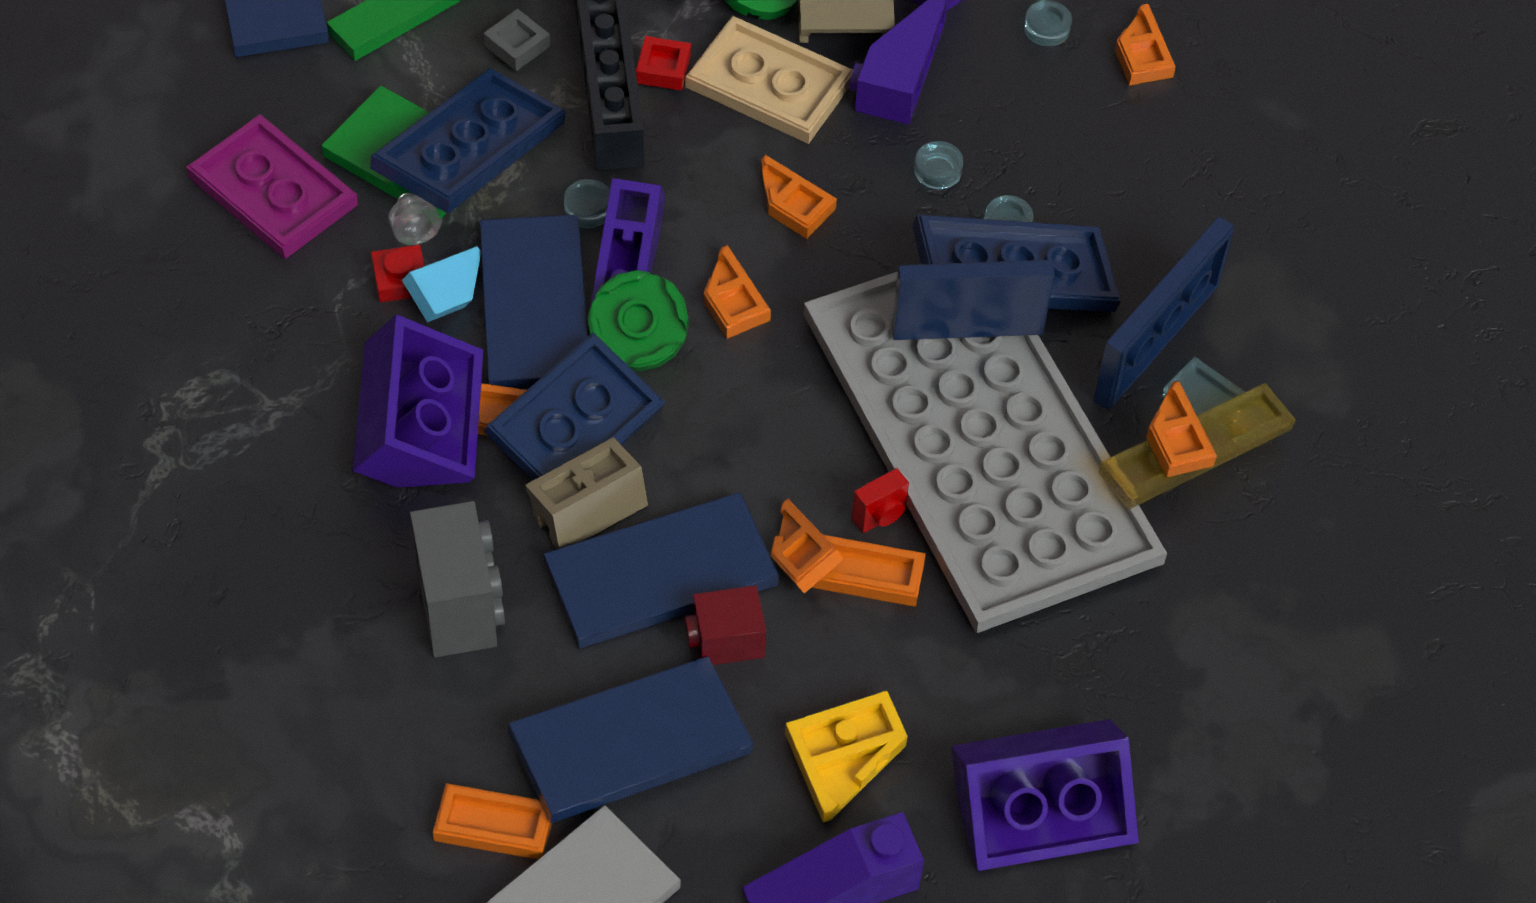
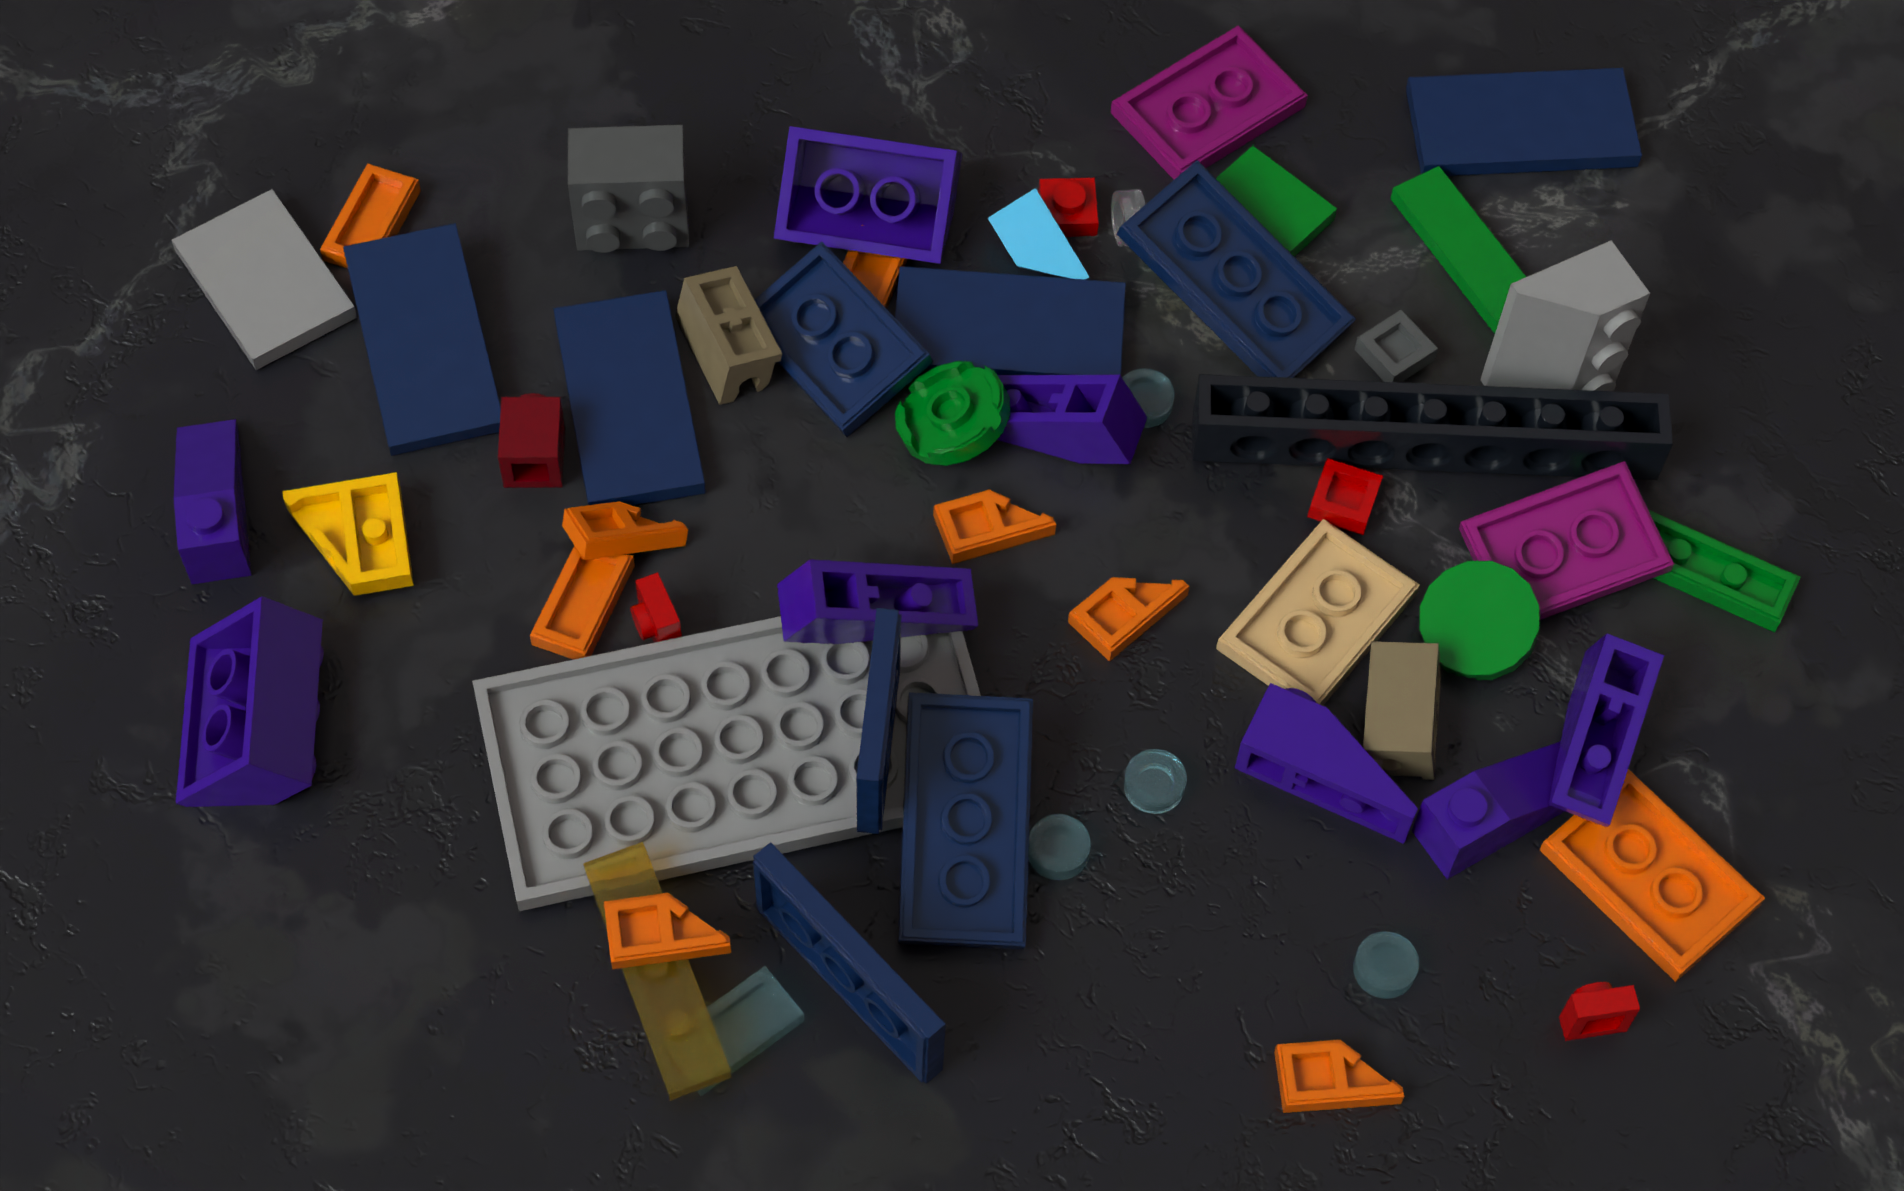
camera: 100 degrees right, 5 degrees up
none -> dark purple slope [777,559,978,644]

